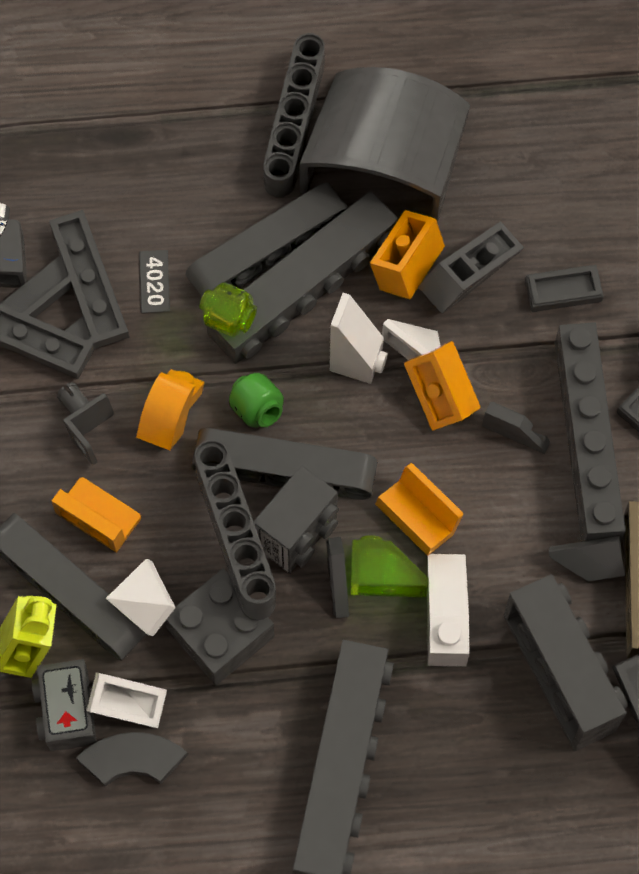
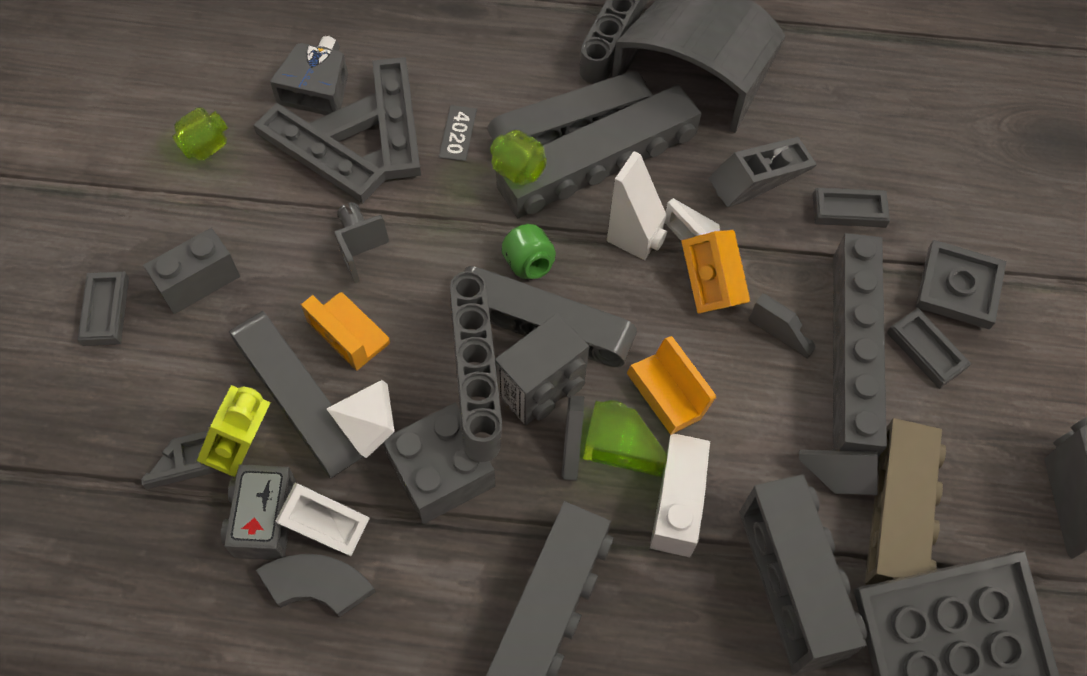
camera: 10 degrees right, 5 degrees down
light orange brick [136,369,205,451] -> none
light orange brick [370,210,445,299] -> none

